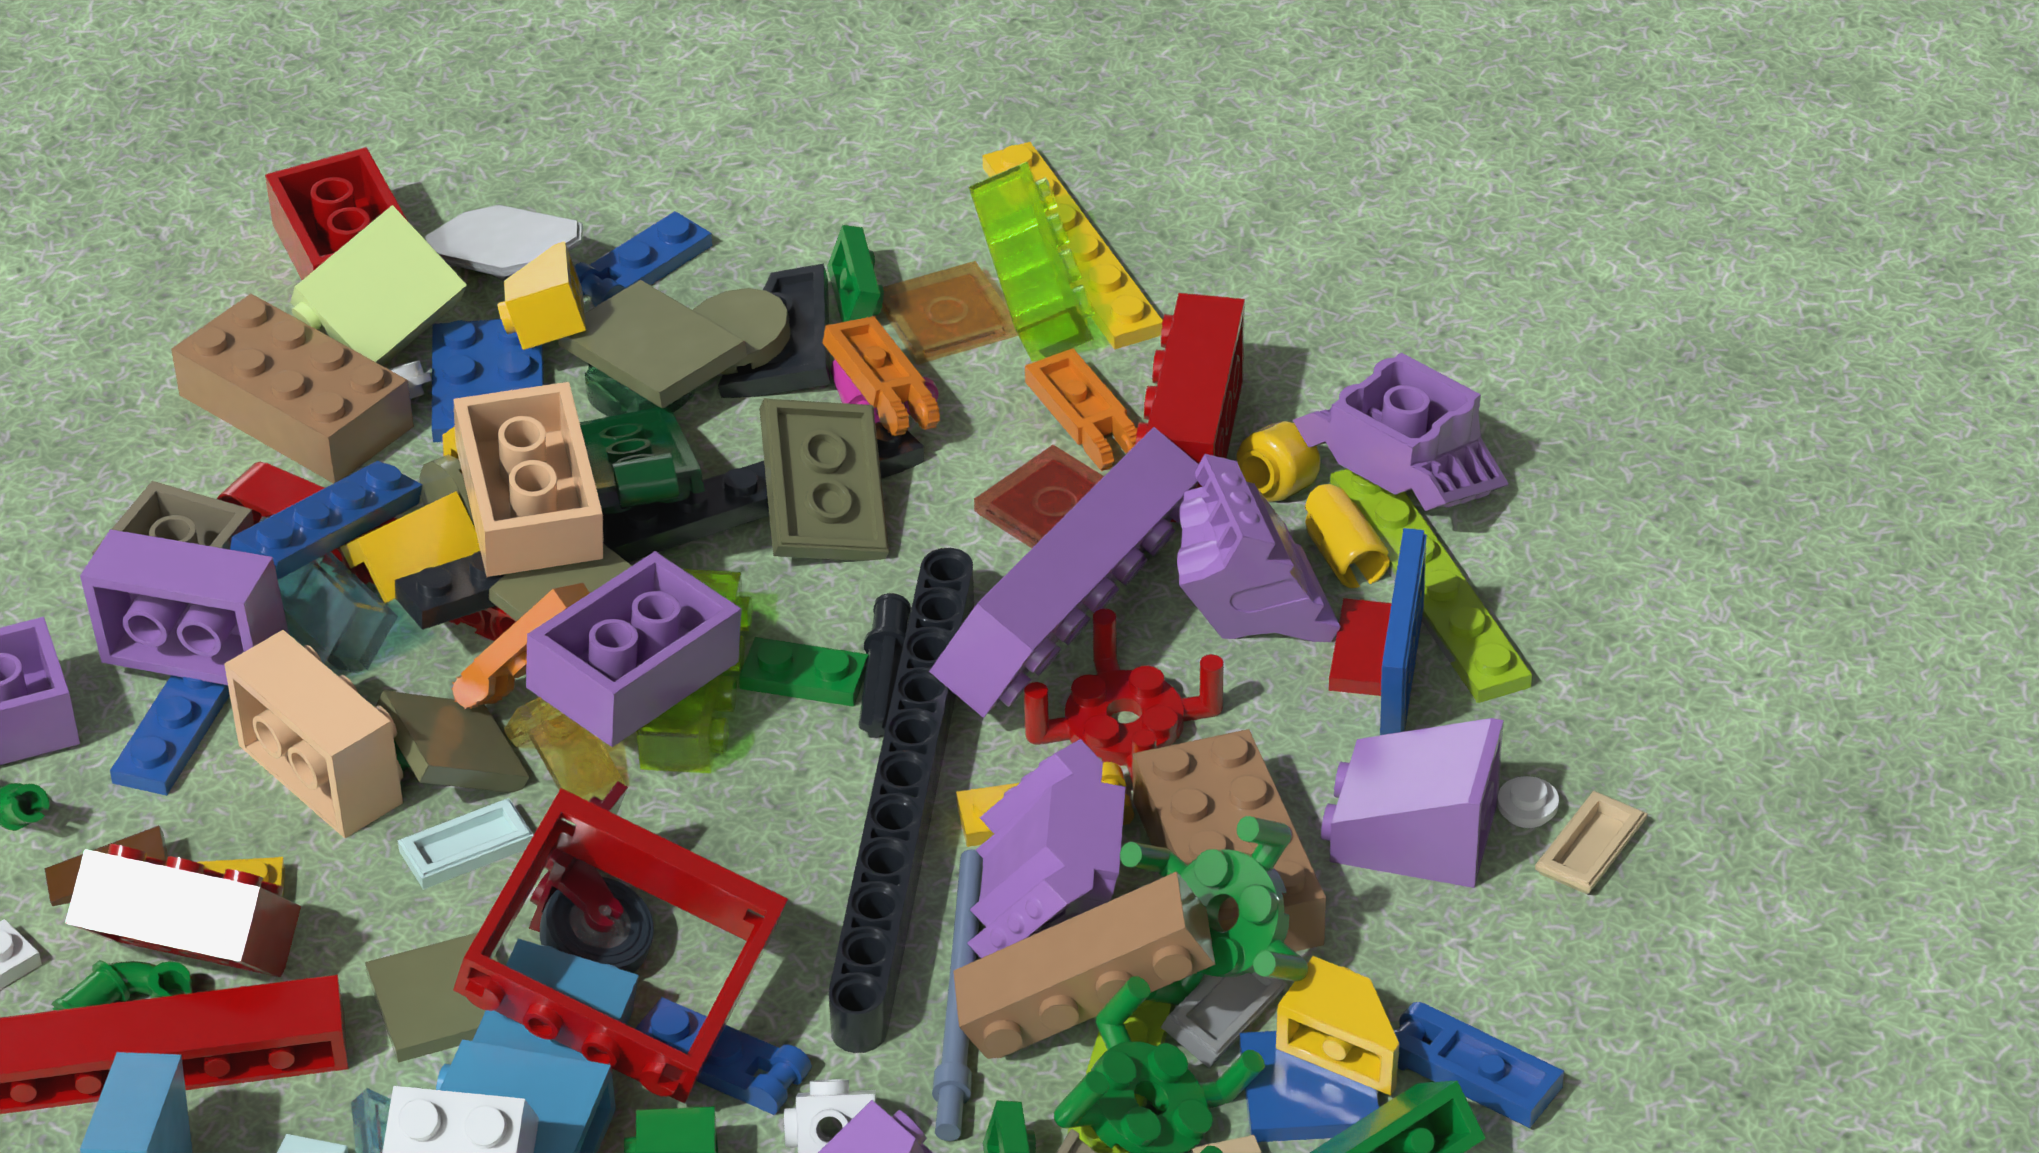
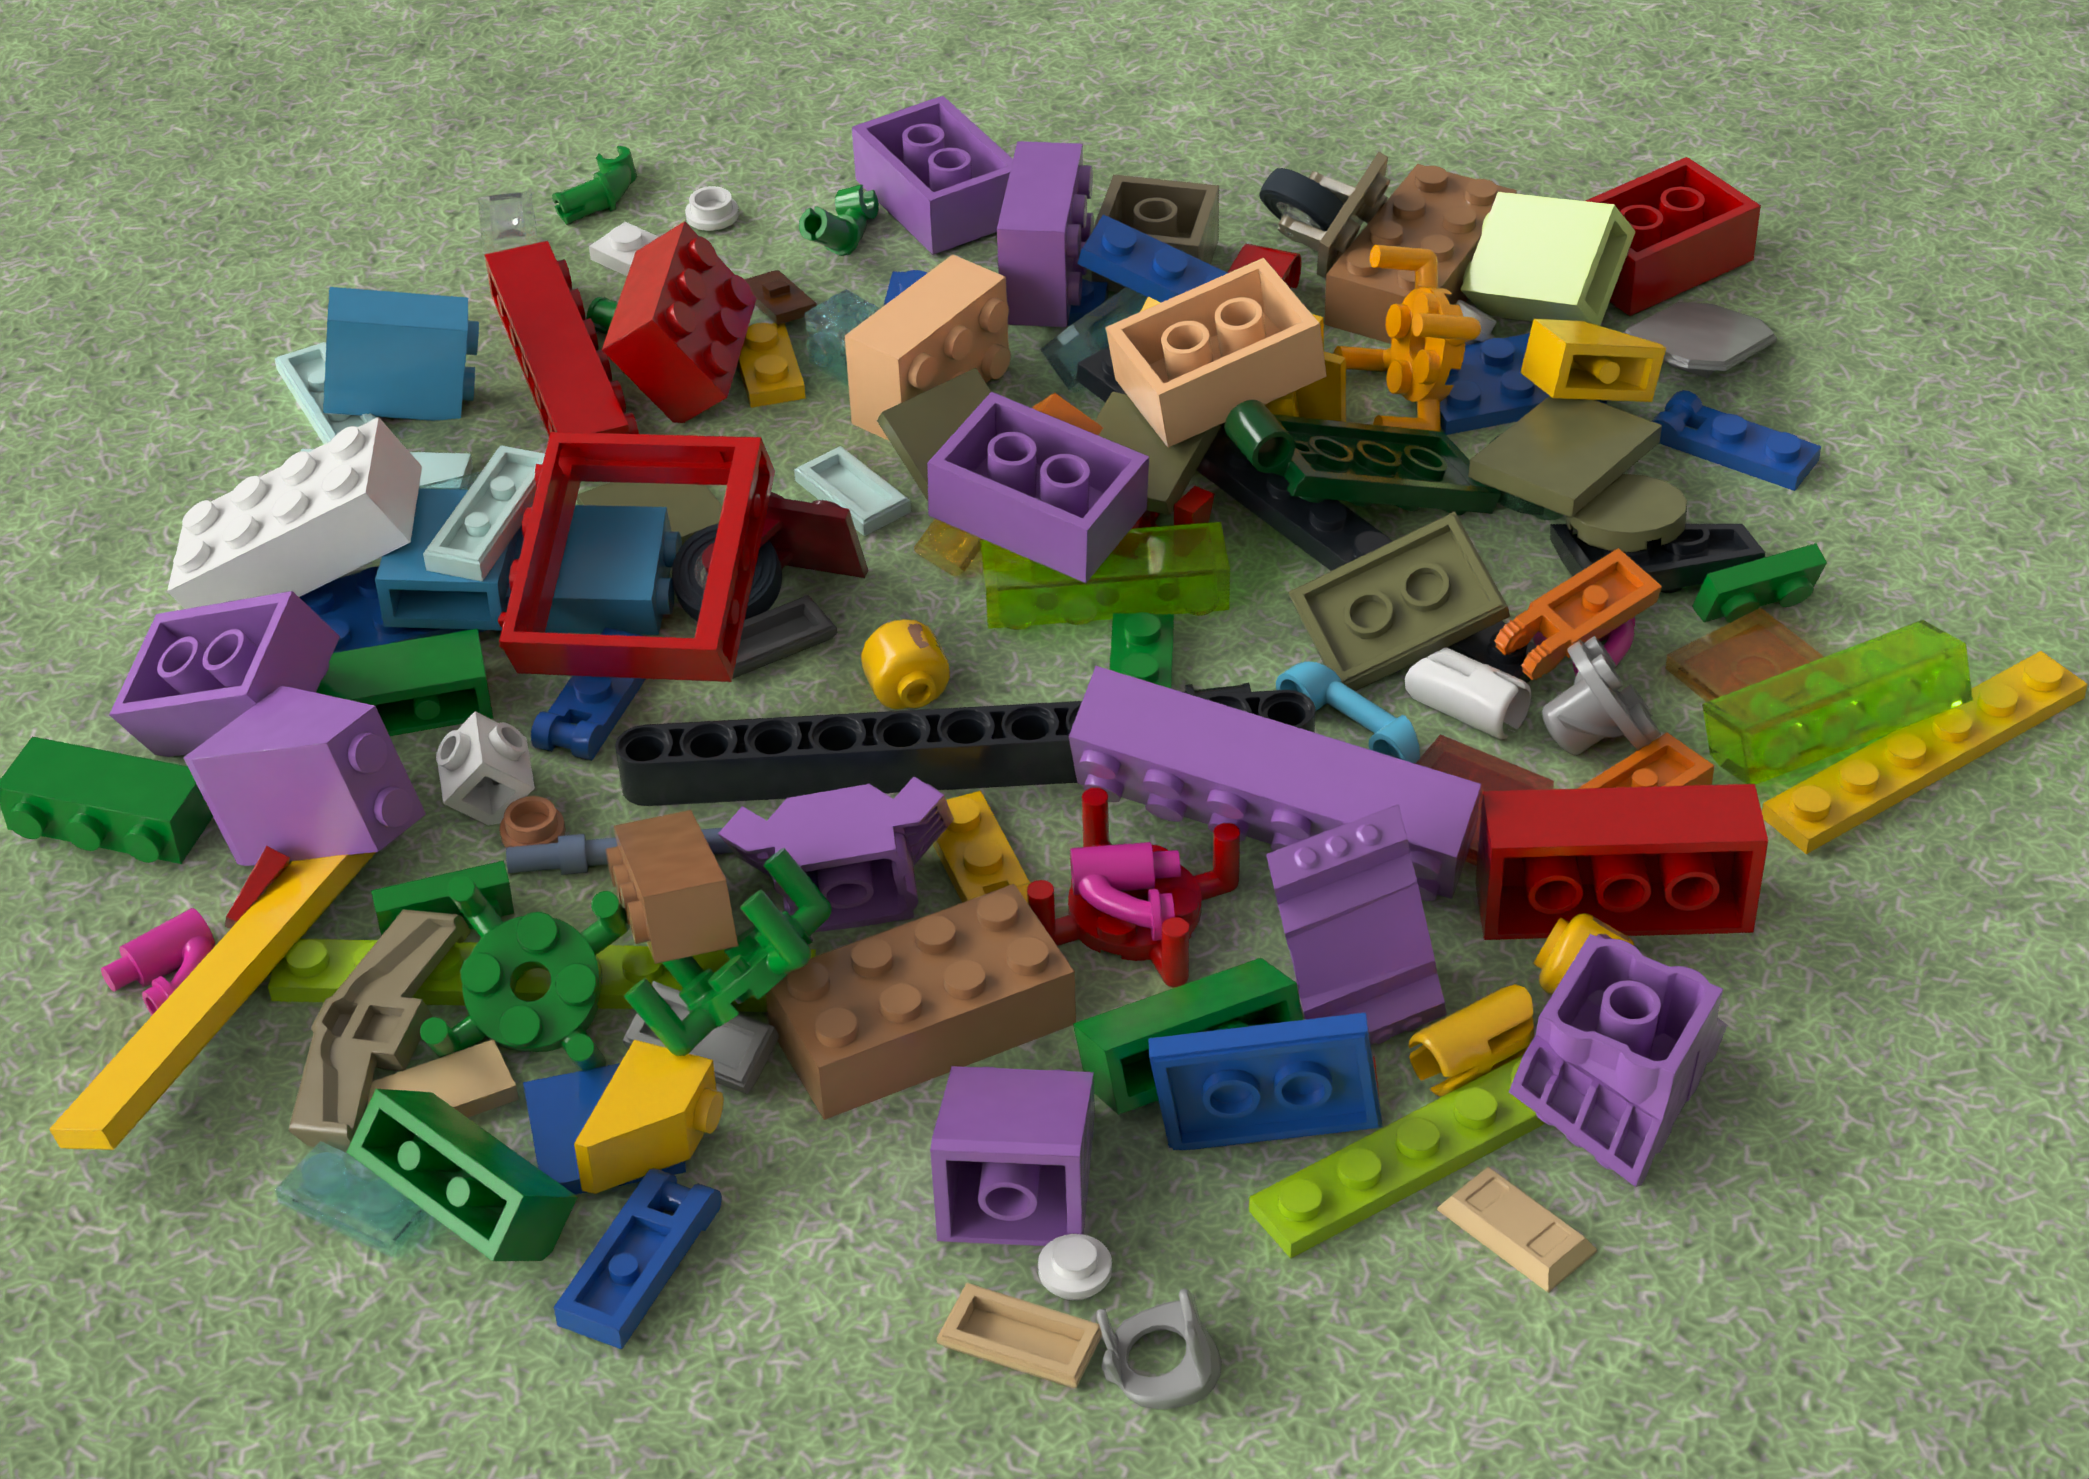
camera: 80 degrees right, 0 degrees up
none -> light aqua tile [423,446,545,582]
none -> nougat plate [499,796,566,847]
none -> dark grey tile [732,595,838,679]
none -> clear light blue brick [805,289,879,386]
none -> yellow head [861,619,950,709]
none -> dark pink plant [1070,842,1181,941]
none -> green brick [1073,958,1304,1115]
none -> light grey piece [1097,1288,1222,1410]
none -> plate [1259,152,1390,278]
none -> medium azure bar [1276,661,1420,764]
none -> light orange plate [1333,245,1481,432]
none -> white arm [1405,647,1531,740]
none -> tan tile [1437,1167,1597,1293]
none -> light grey plate [1542,636,1661,756]

